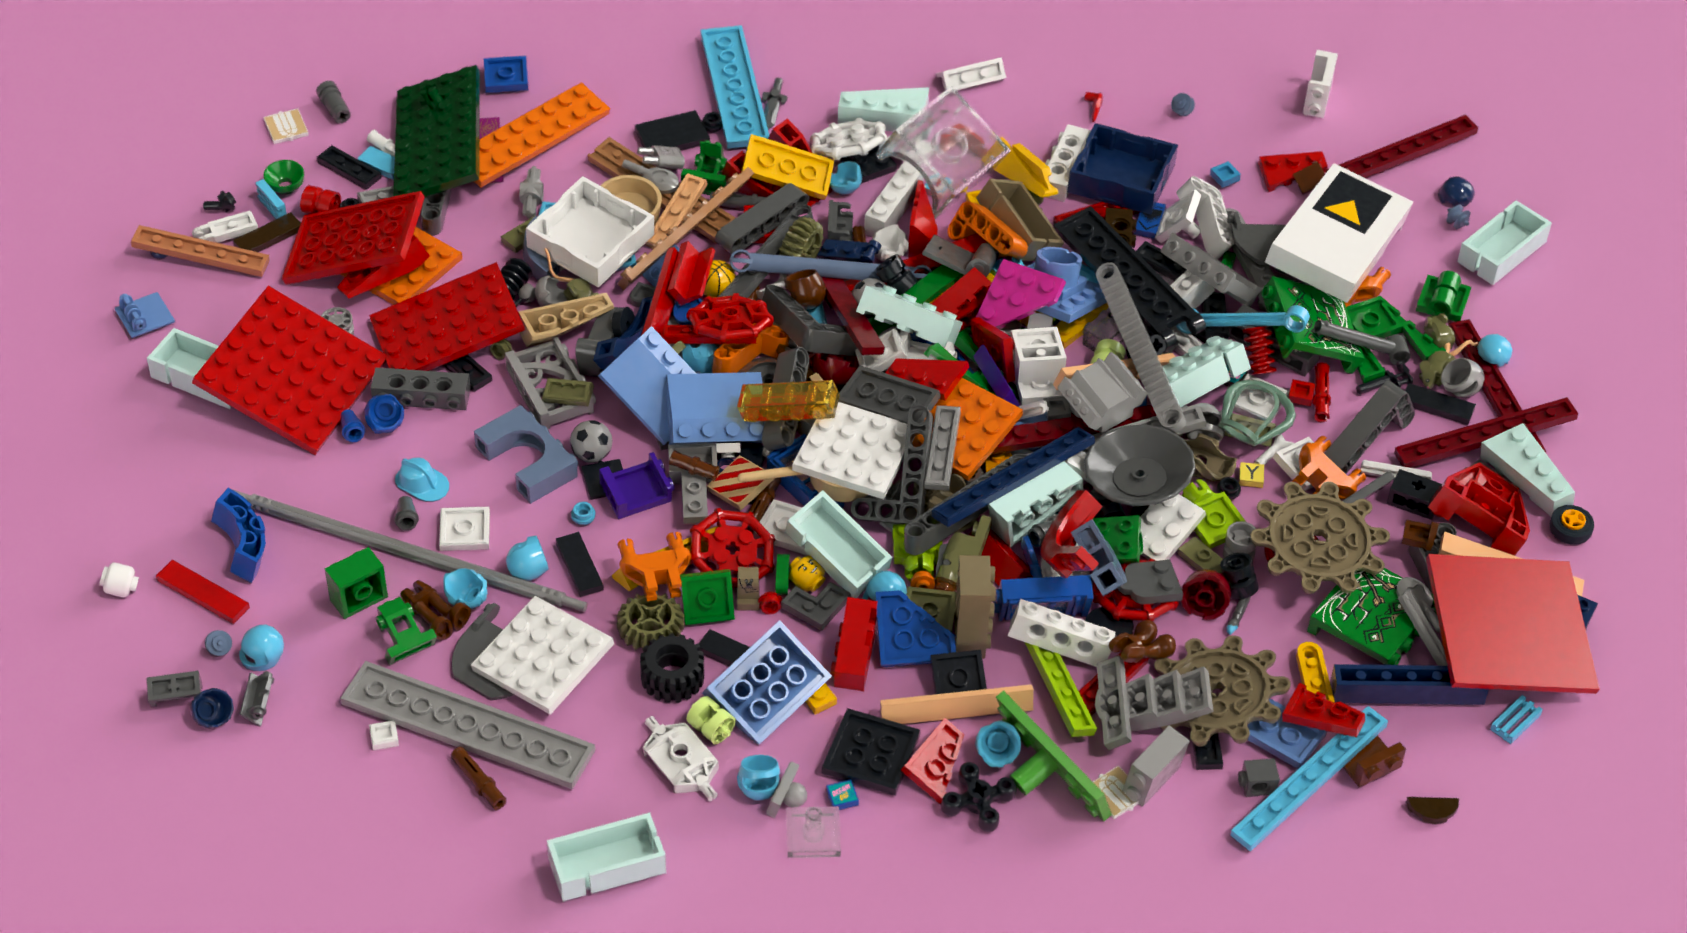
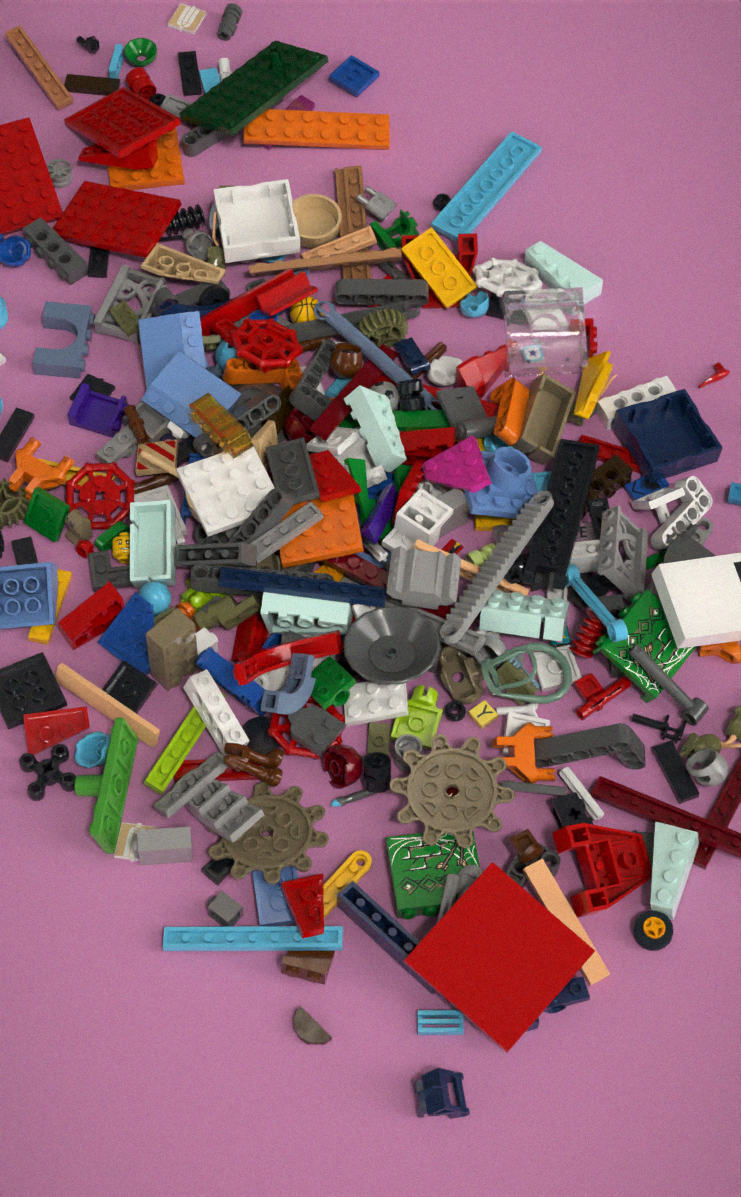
camera: 45 degrees right, 10 degrees up
white hinge [191,211,258,243] -> none
olive plate [490,339,512,360] -> none
light grey axle [519,166,544,219] -> none
light grey piece [570,420,613,463] -> none
medium azure plate [571,502,596,525] -> none
light grey piece [622,160,679,194] -> none
black tile [635,110,710,156] -> none
dark grey sword [762,78,788,129] -> none
dark grey hinge [828,200,853,241] -> none
white brick [864,161,924,237] -> none
white panel [936,57,1006,93] -> none
green wing [1346,296,1446,383] -> none
none -> dark grey brick [174,542,257,569]
none -> dark blue piece [413,1068,470,1119]

